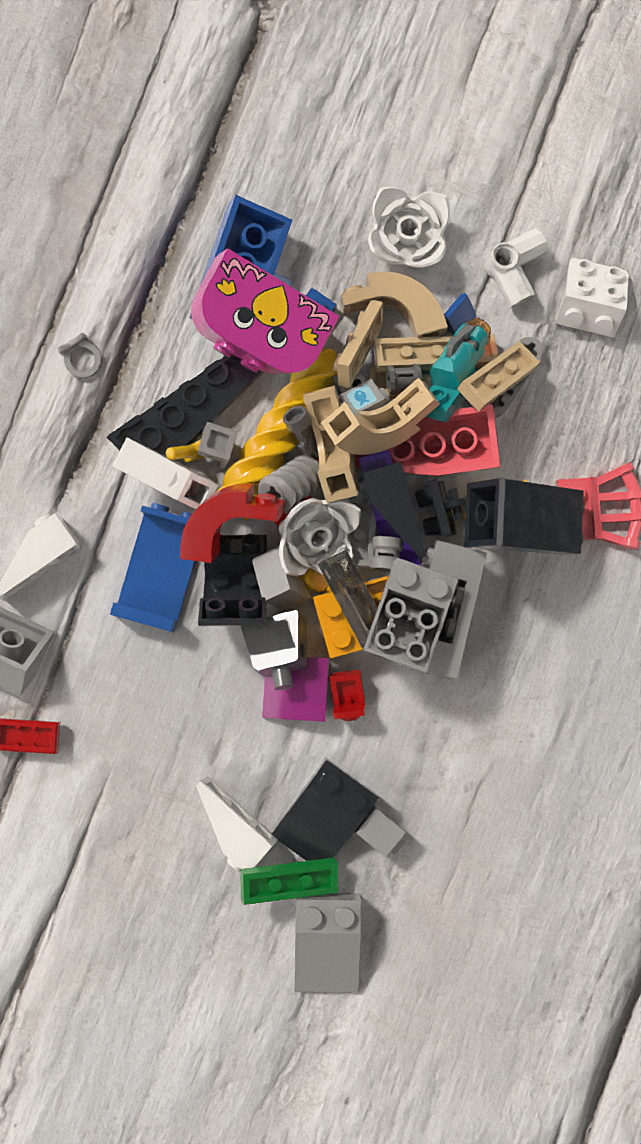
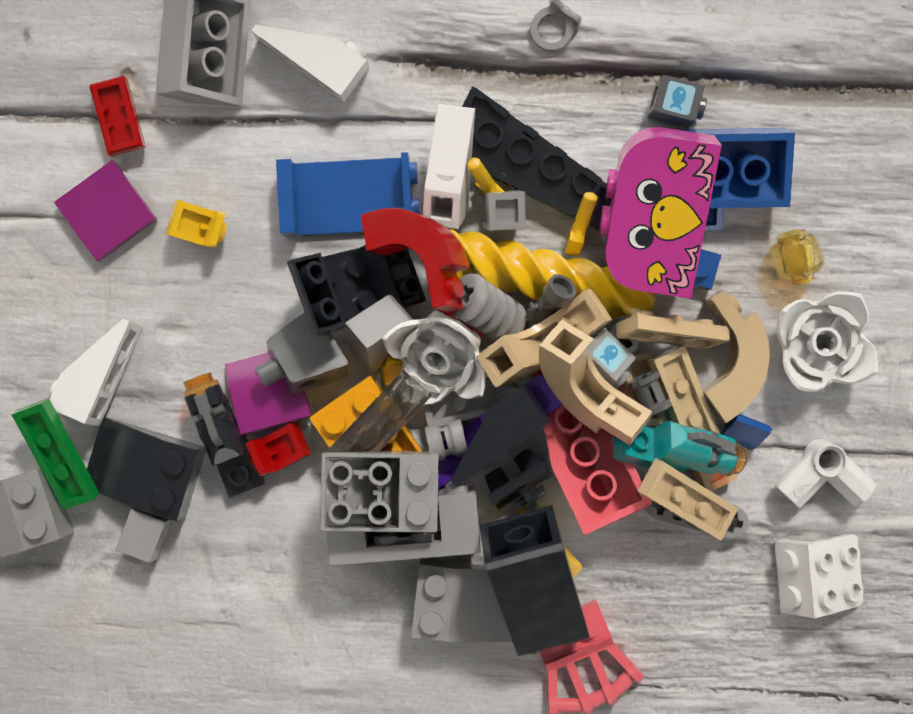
camera: 75 degrees right, 5 degrees up
none -> magenta tile [54,160,158,262]
none -> yellow bracket [165,199,227,249]
none -> black plate [183,372,265,498]
none -> light grey slope [411,558,512,642]
none -> yellow bar [564,192,598,258]
none -> dark grey brick [647,75,707,128]
none -> clear yellow head [770,229,824,285]

